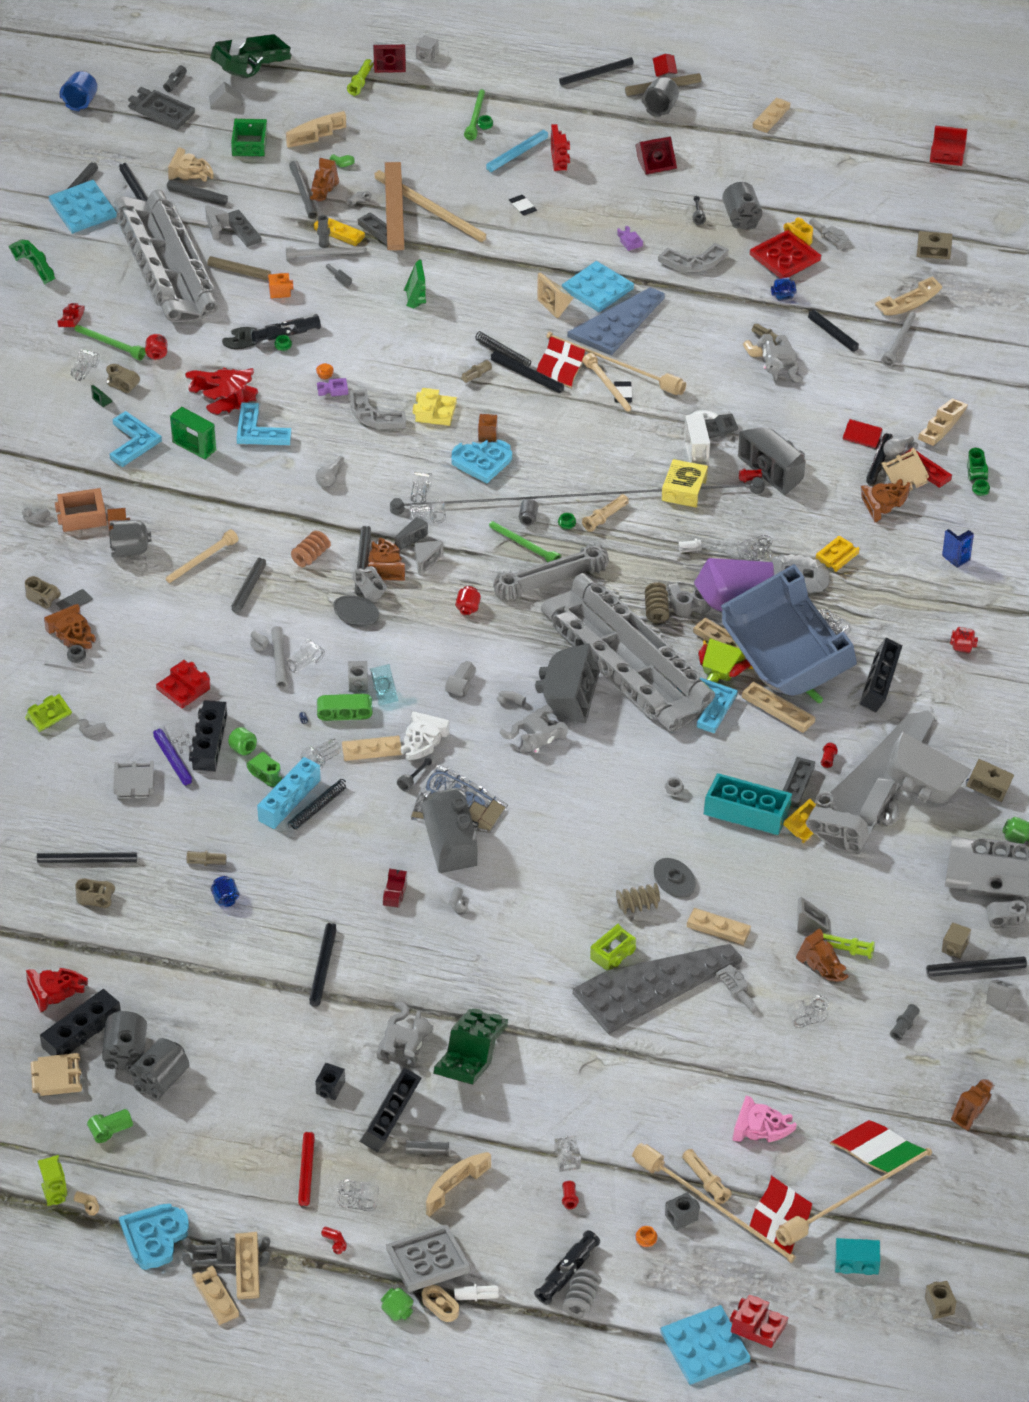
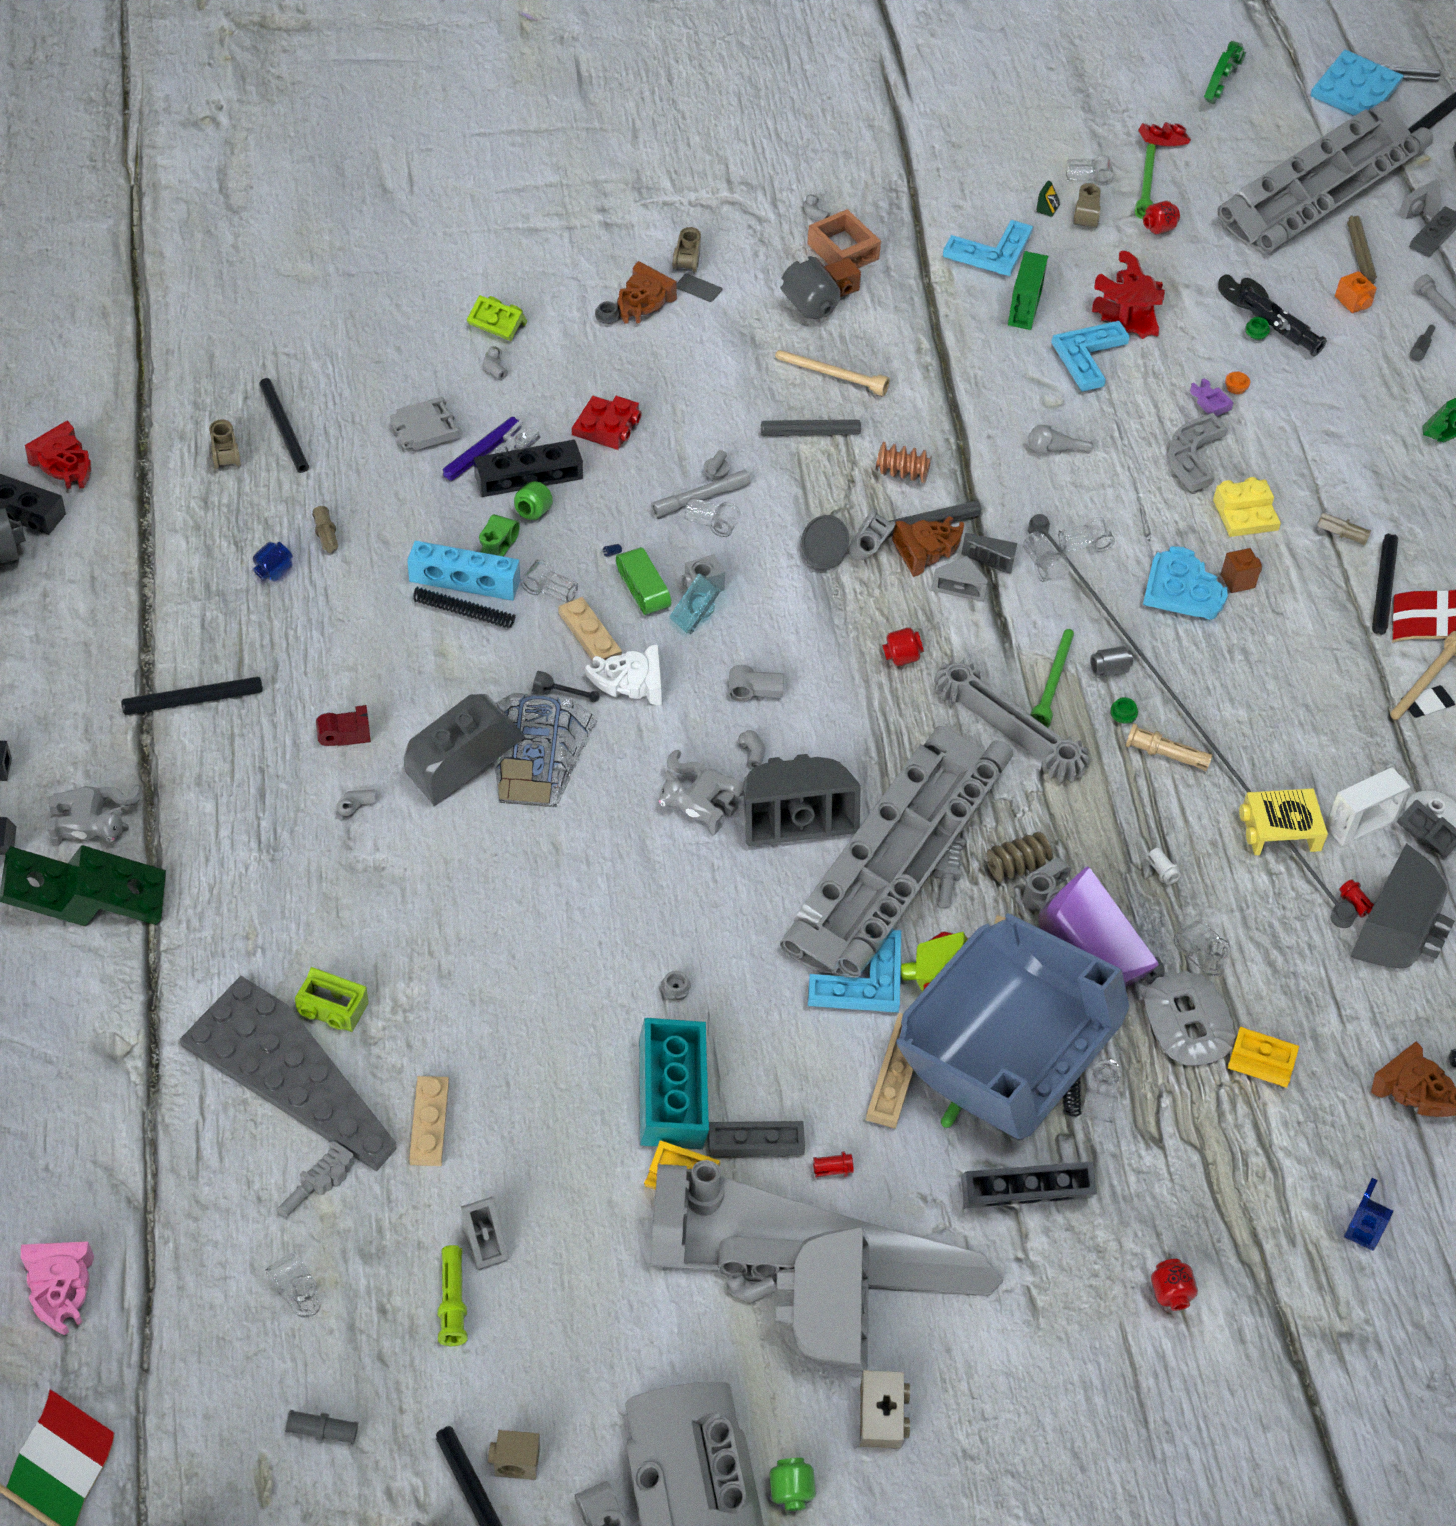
camera: 65 degrees right, 5 degrees up
black piece [475,331,531,367] -> none
dark tan piece [616,883,660,915] -> none
dark grey piece [654,858,695,898] -> none
dark orange piece [796,928,848,982] -> none

